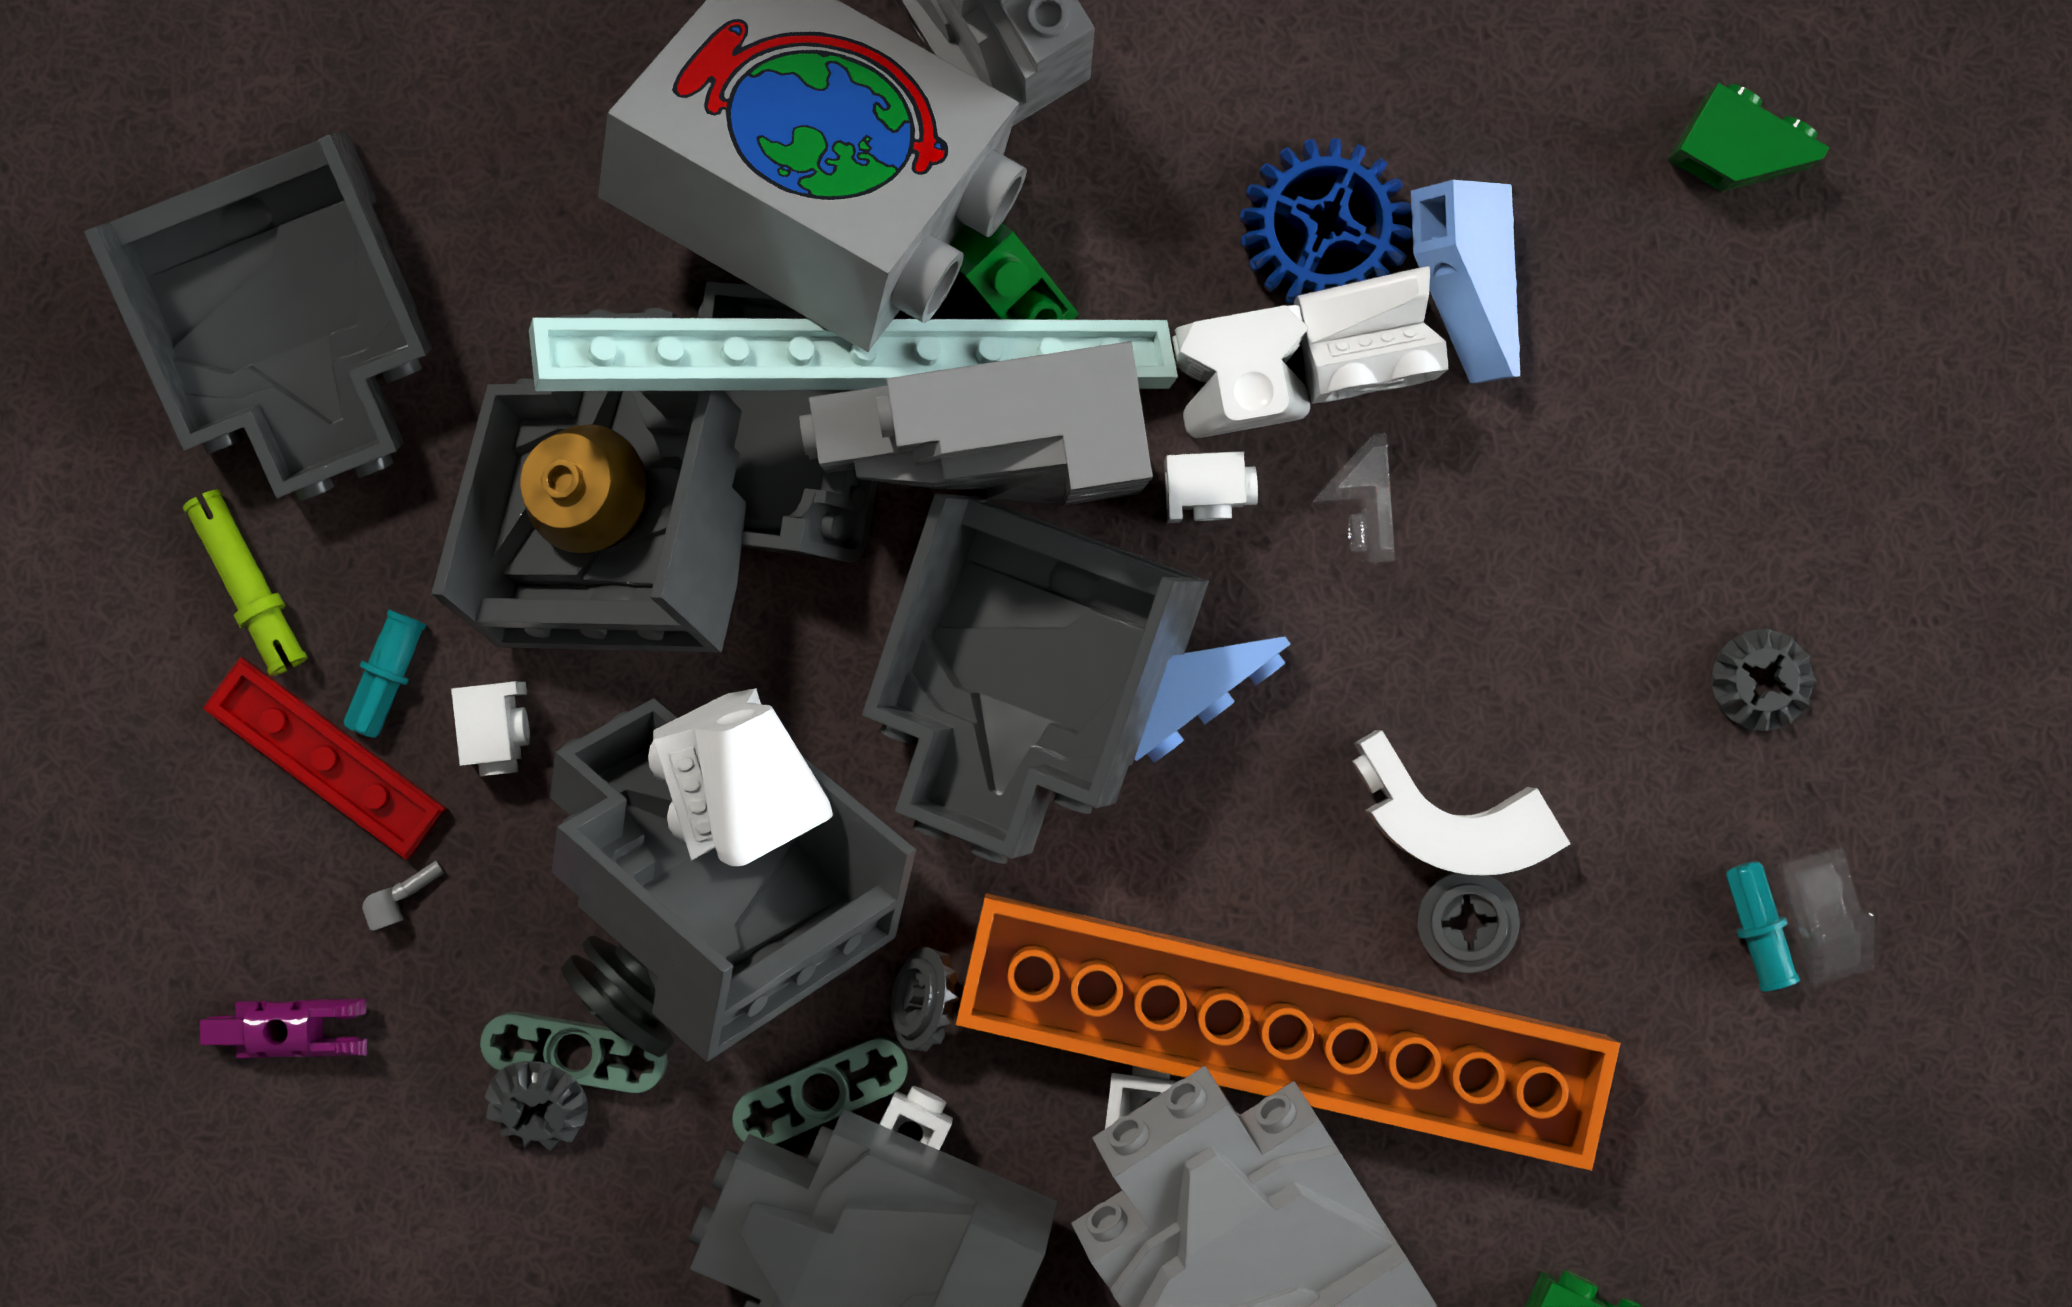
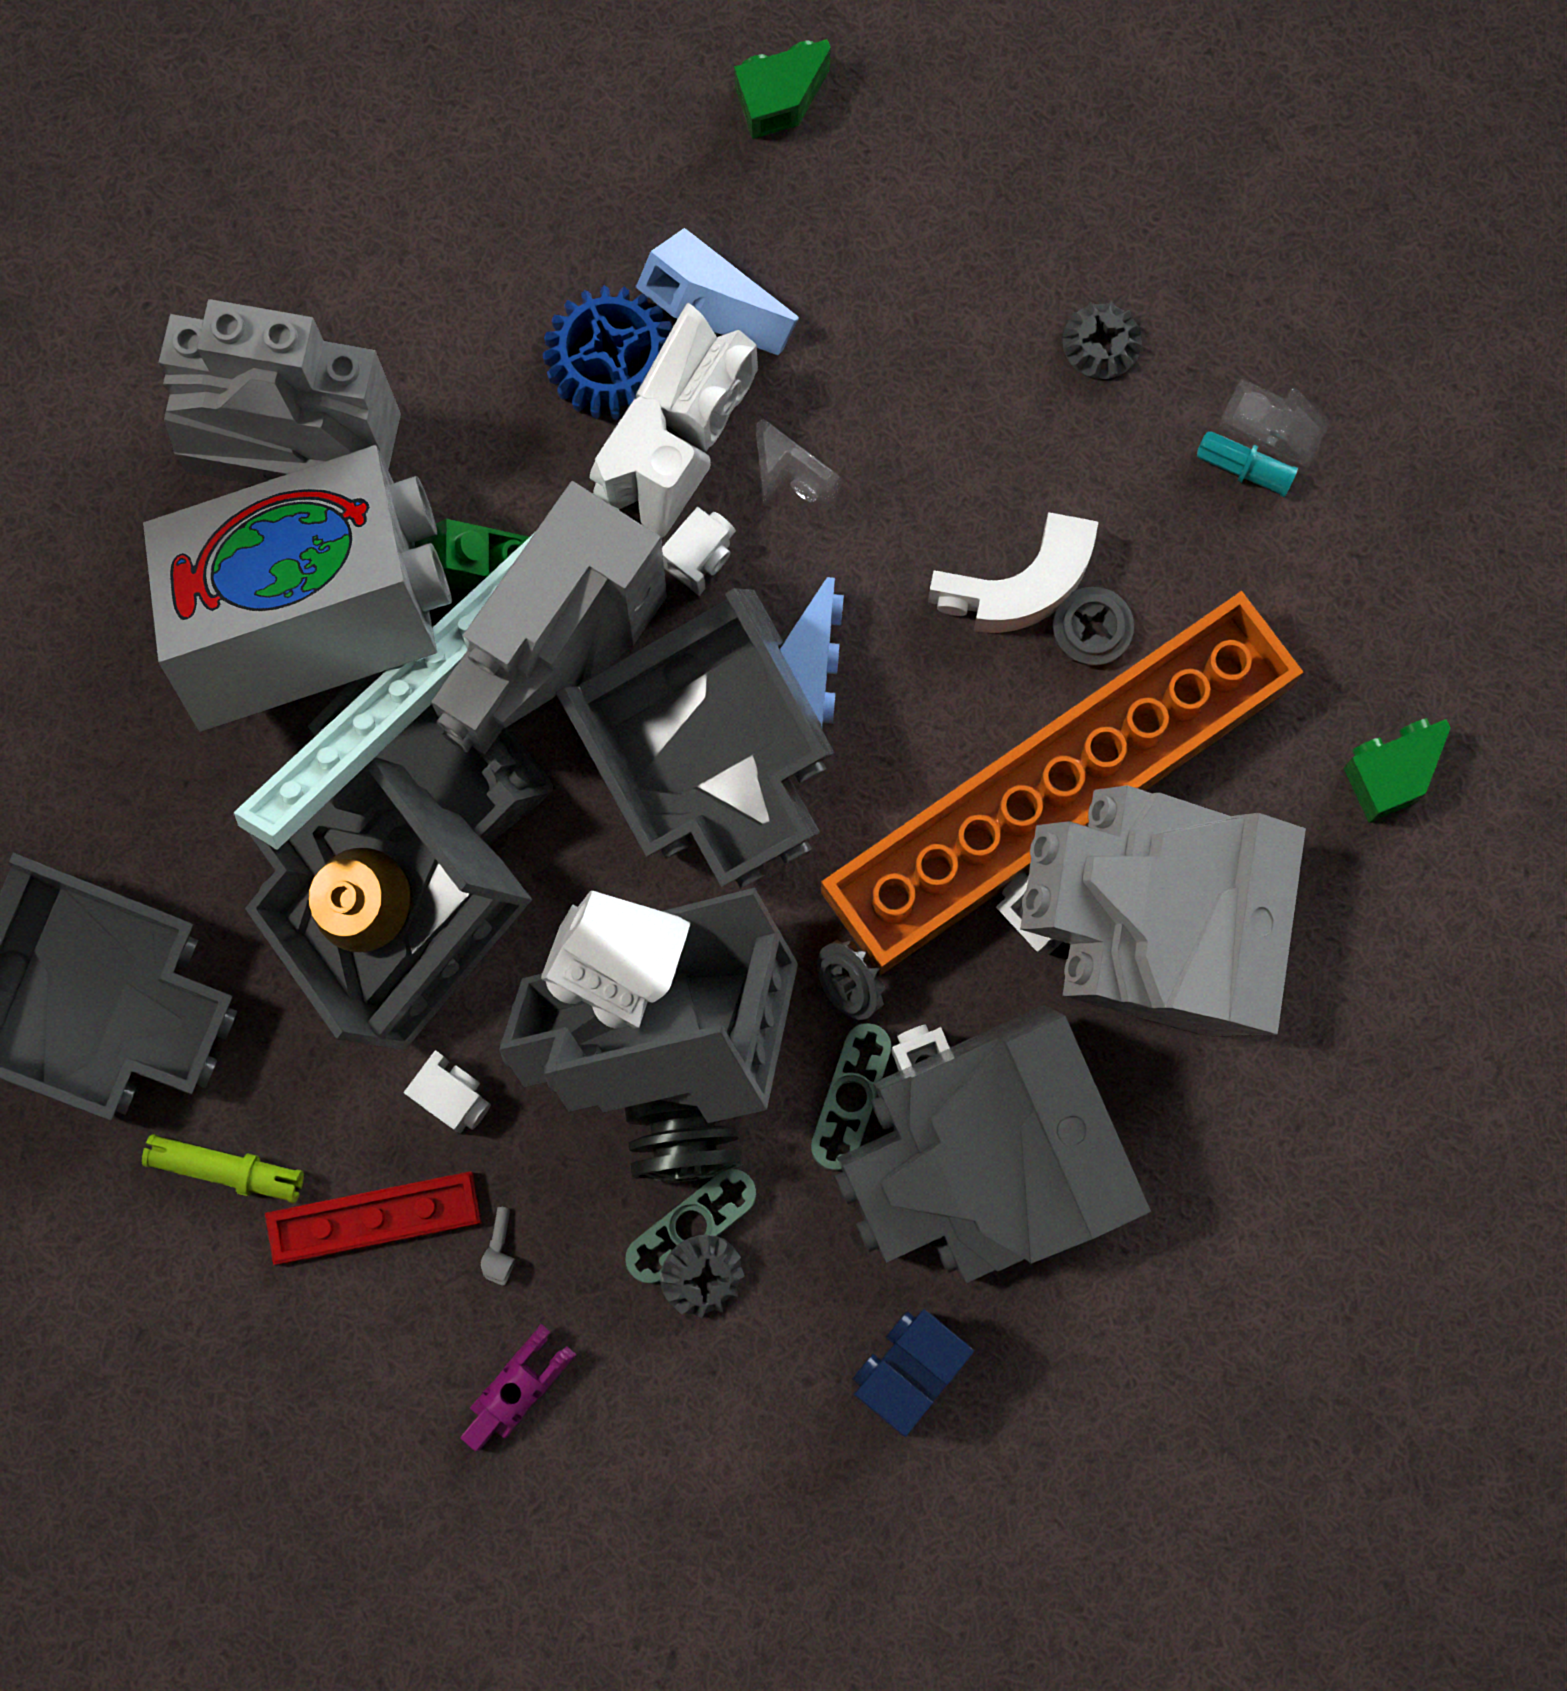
camera: 45 degrees left, 10 degrees down
teal axle [343,609,427,738] -> none

